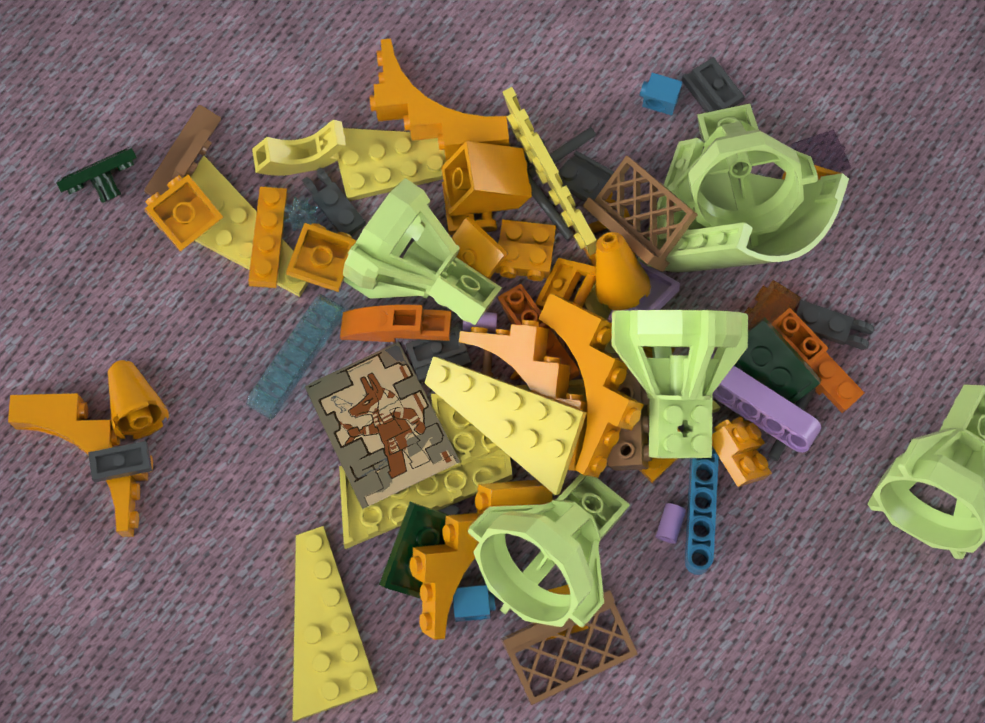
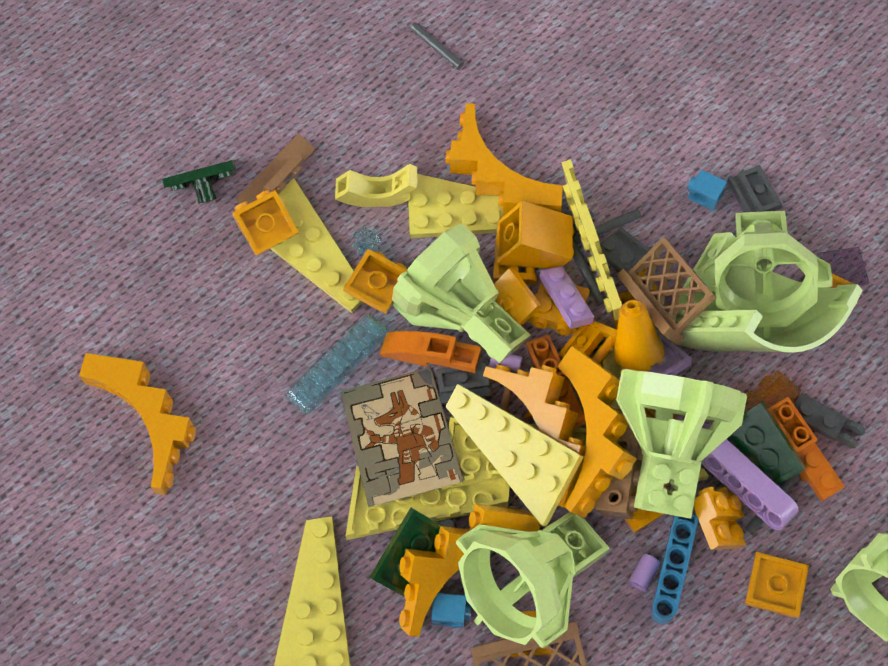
camera: 15 degrees right, 5 degrees down
dark grey plate [88,441,152,482] -> none
light orange cone [107,360,169,439] -> none
light orange plate [248,187,287,288] -> none
dark grey hinge [302,167,366,236] -> none
none -> lavender plate [539,266,594,329]
none -> light orange plate [744,552,809,619]

